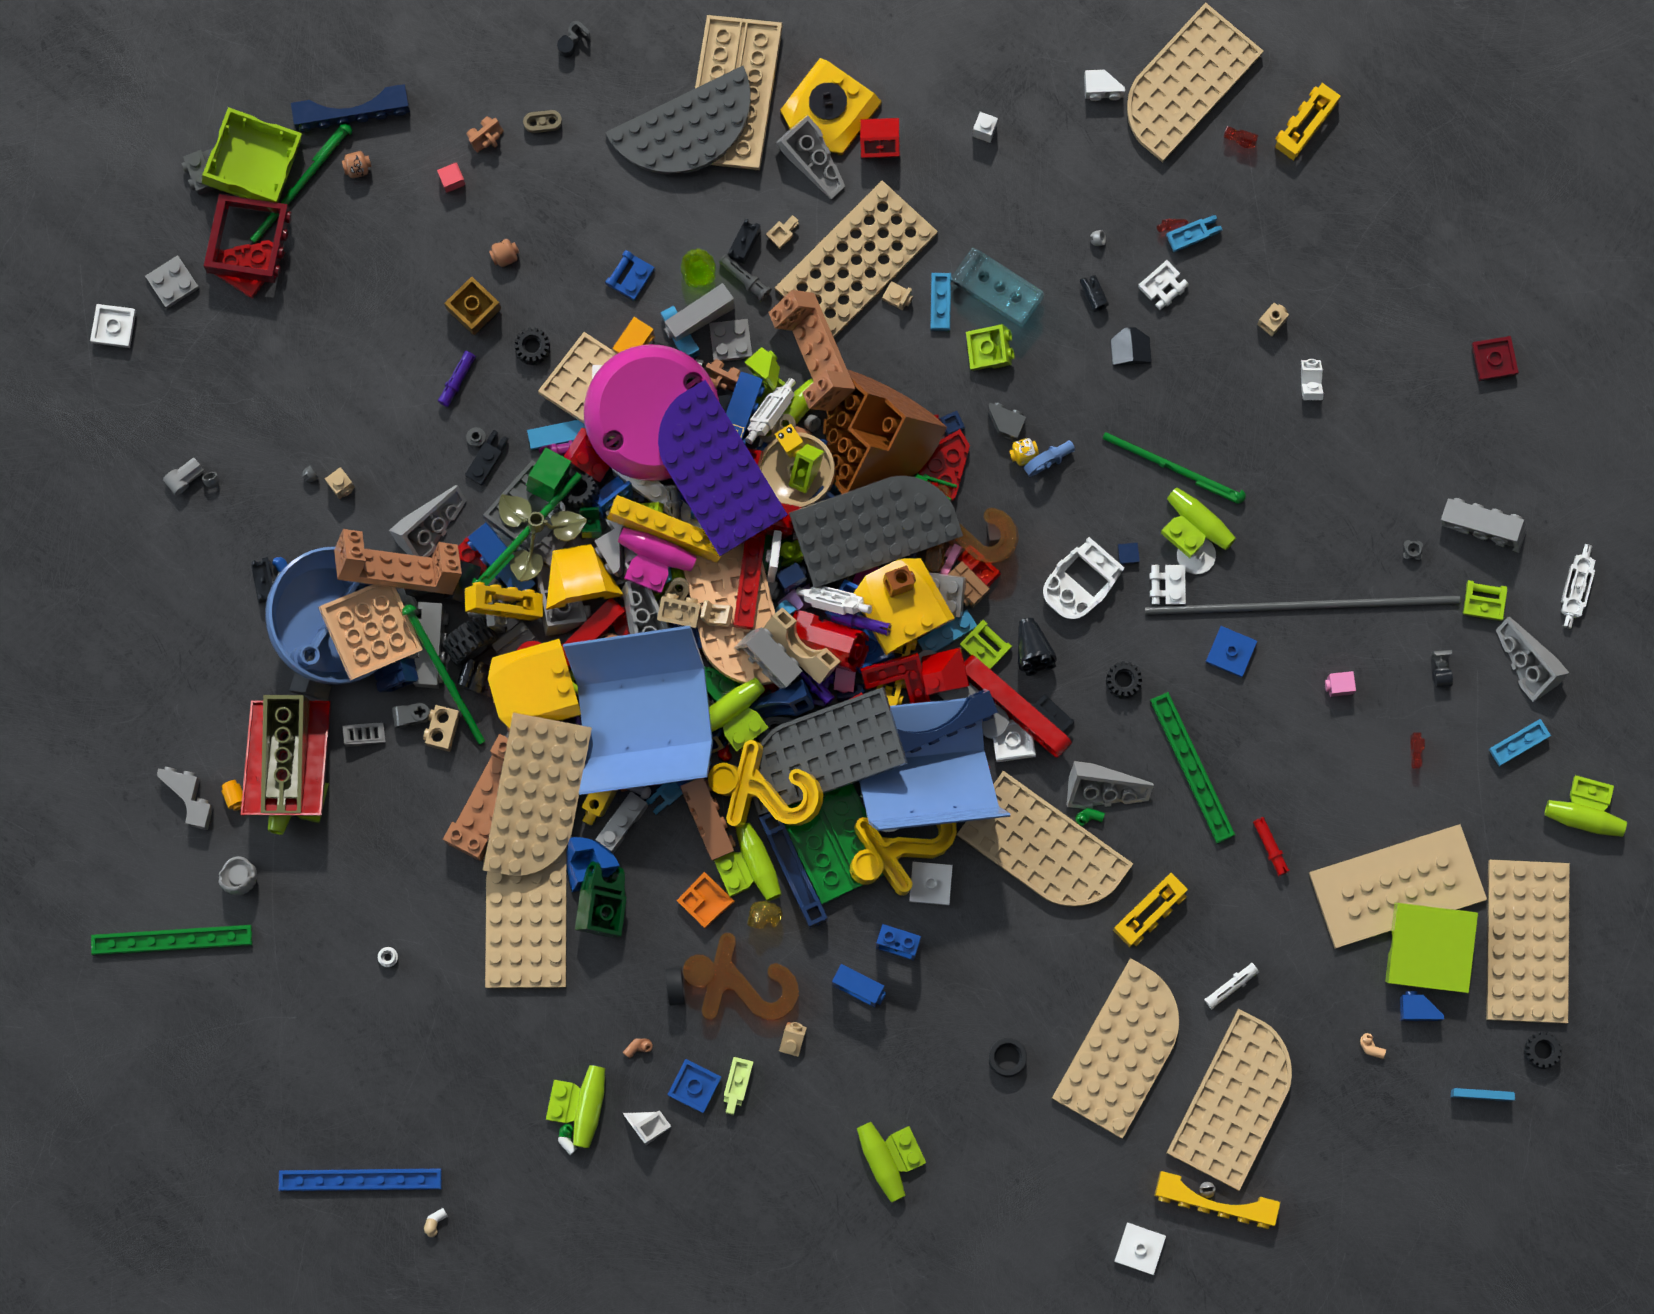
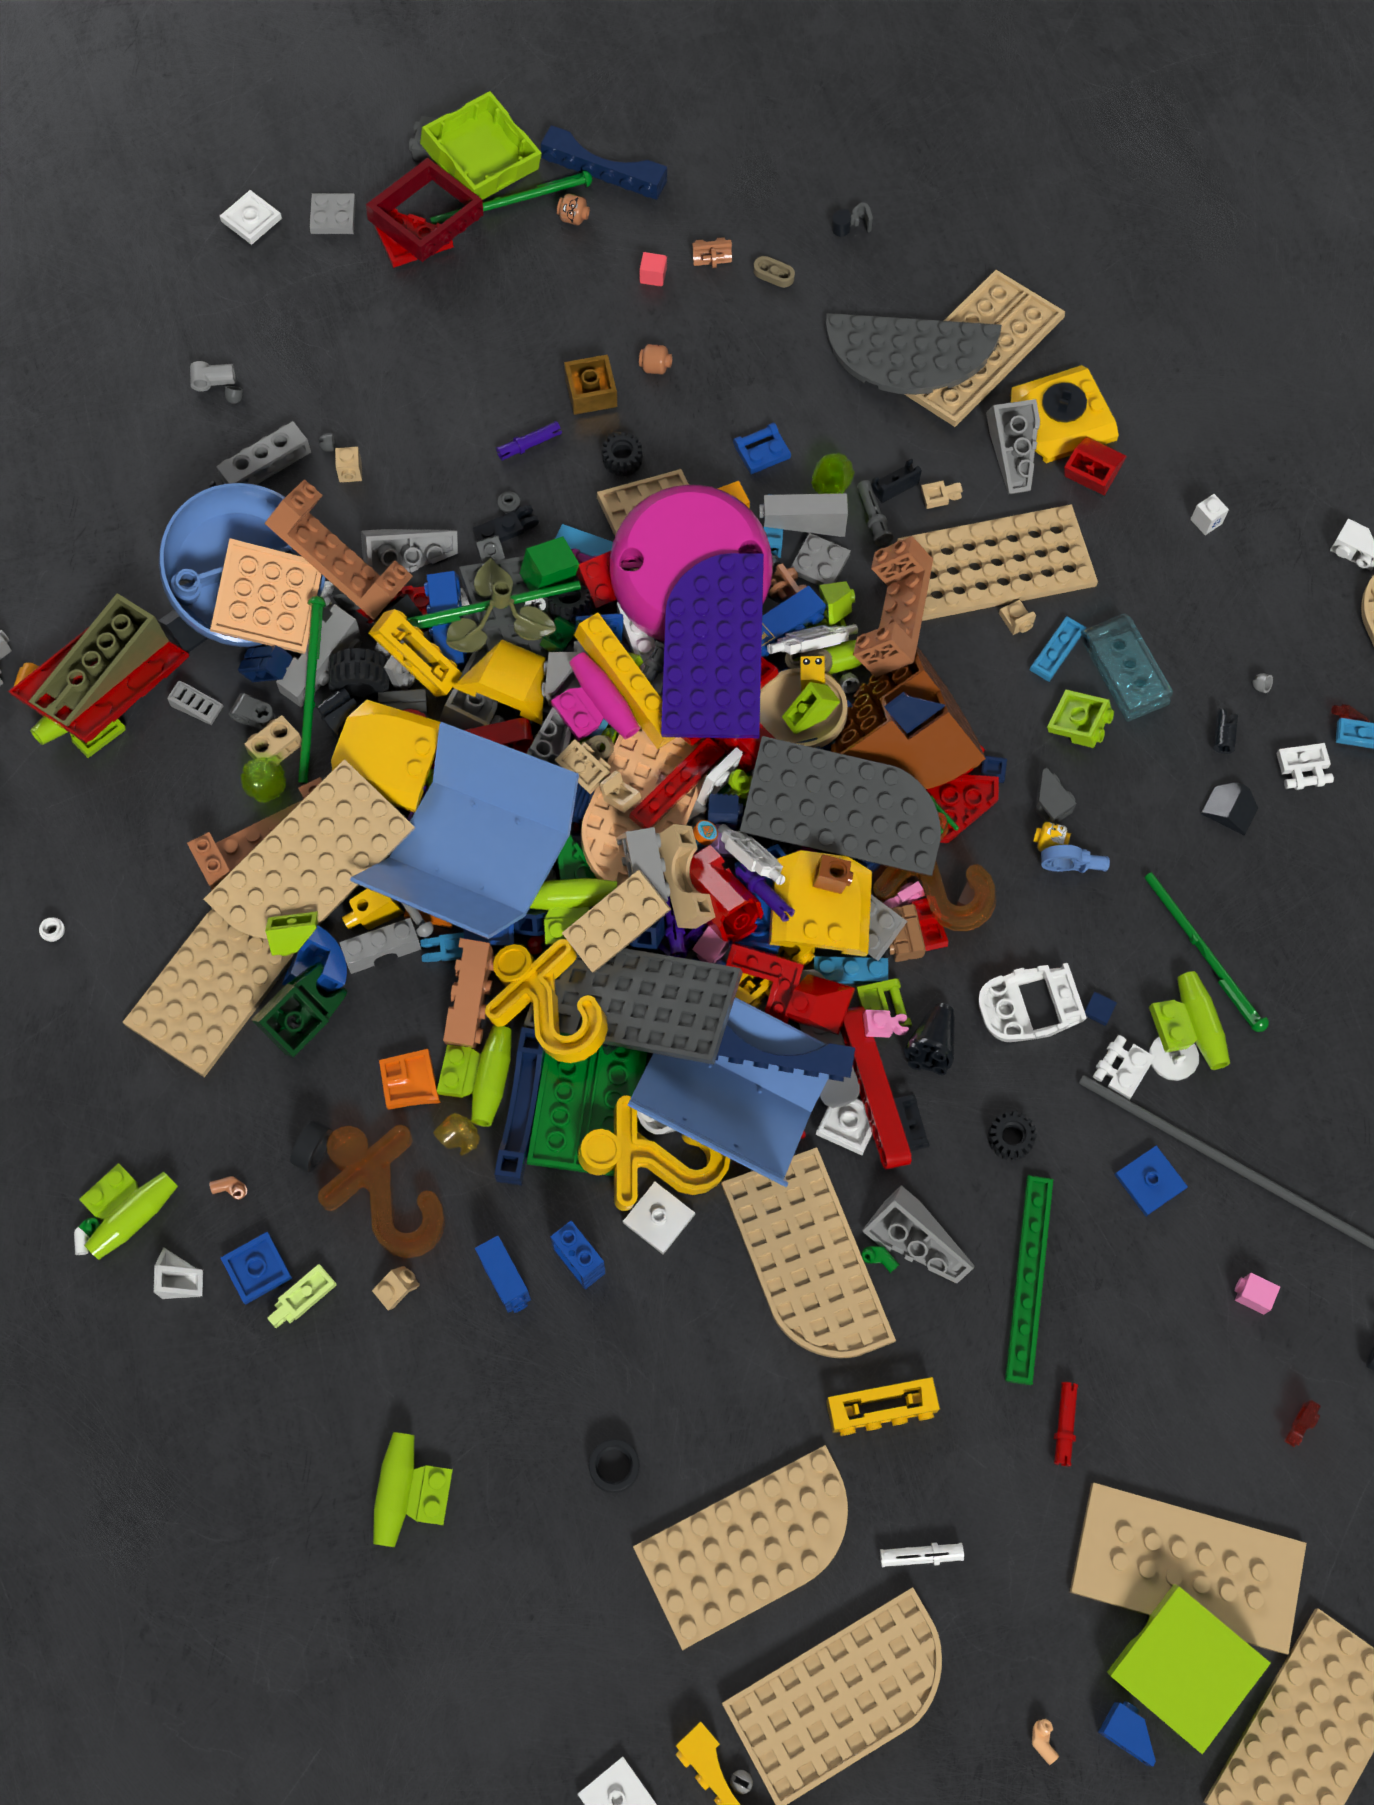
camera: 30 degrees right, 10 degrees down
none -> light grey brick [216,421,311,485]
none -> clear neon green hair [241,757,286,803]
none -> lime slope [265,911,319,956]
none -> dark grey brick [475,535,505,563]
none -> tan plate [562,870,671,973]
none -> tile [693,820,718,845]
none -> bright pink plate [863,1010,909,1038]
none -> dark blue slope [884,692,946,734]

